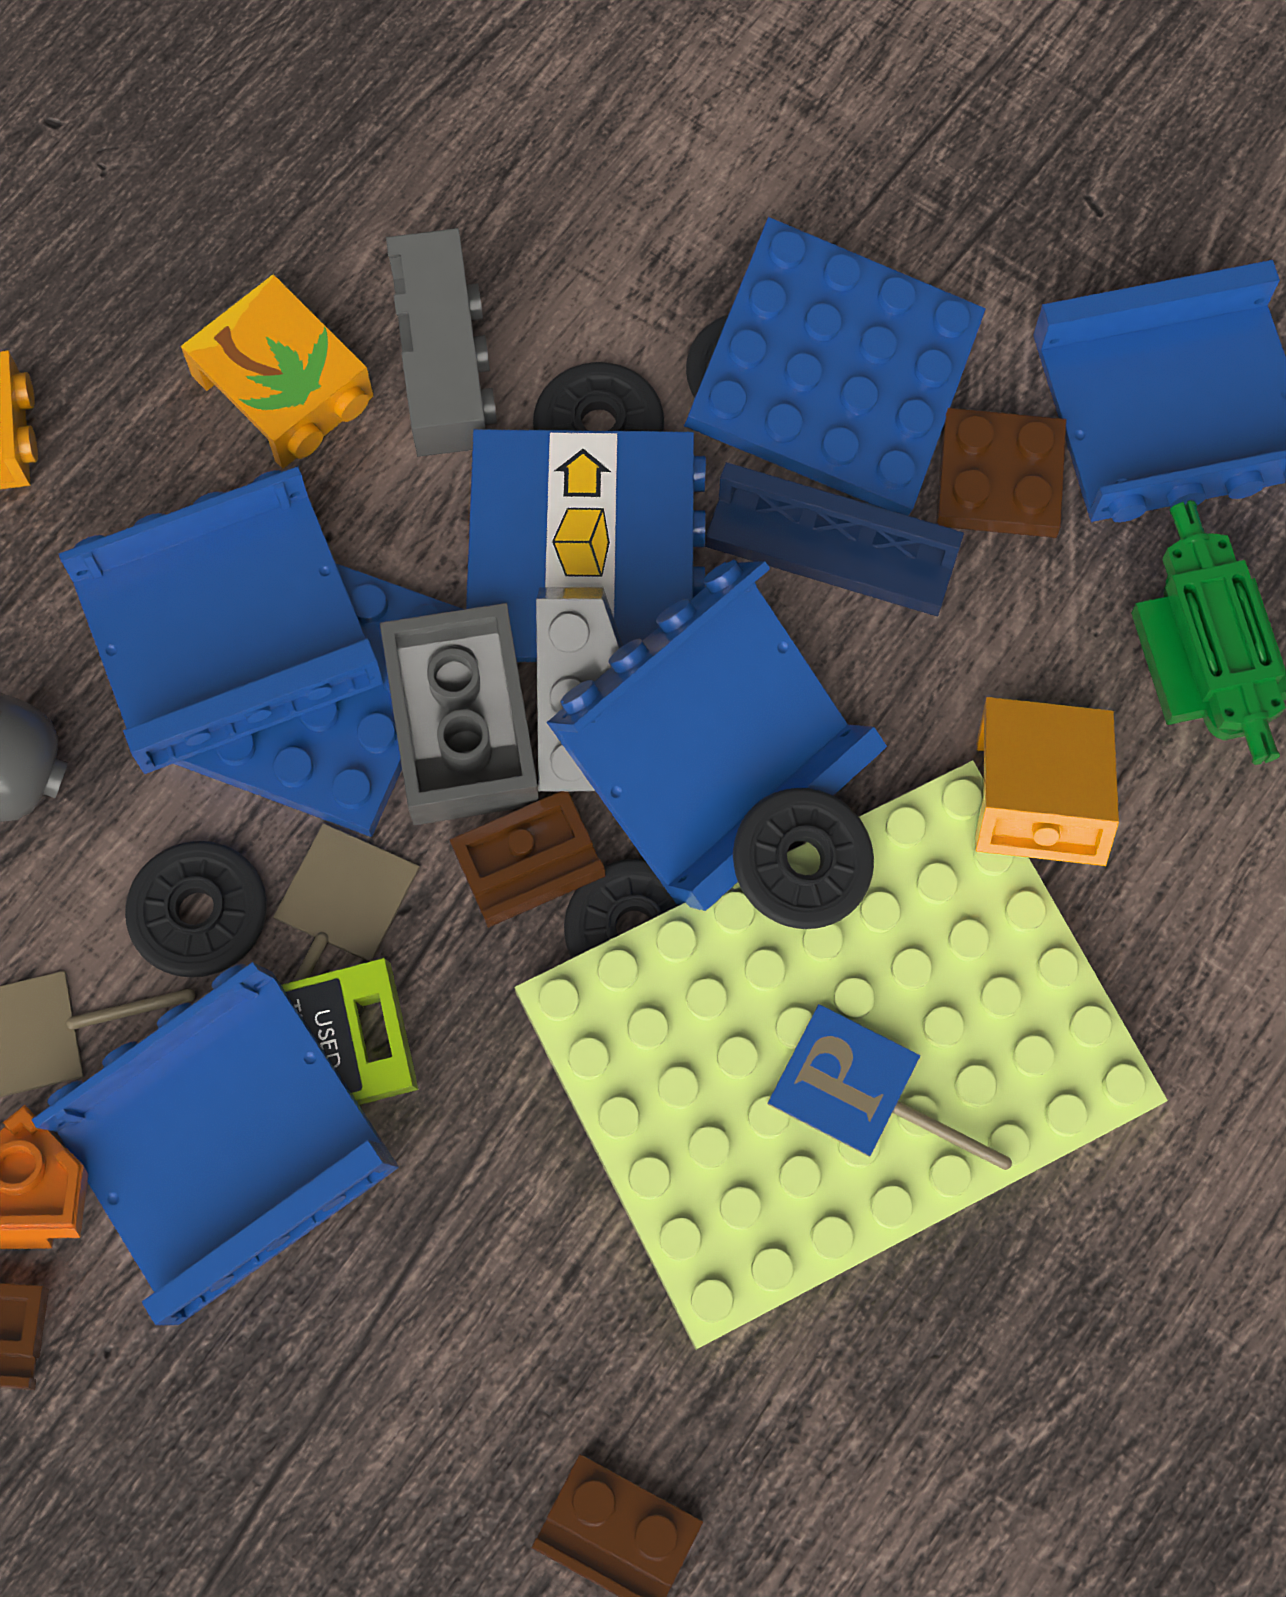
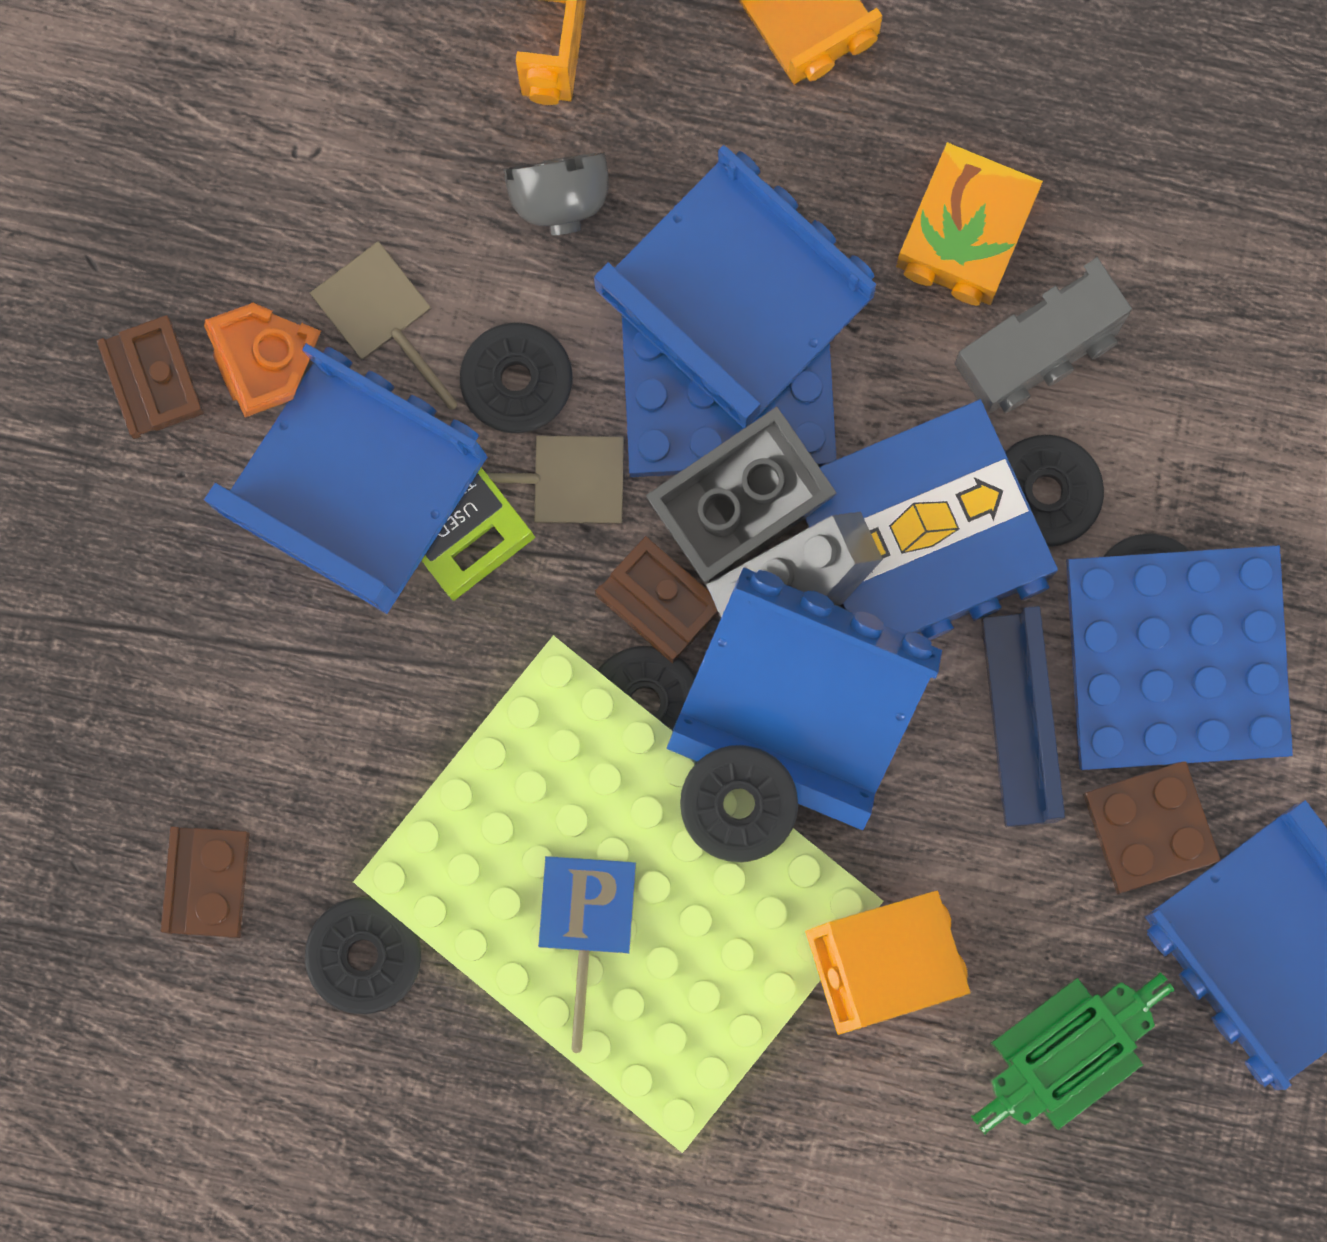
camera: 70 degrees right, 10 degrees up
none -> black wheel [305,897,421,1014]

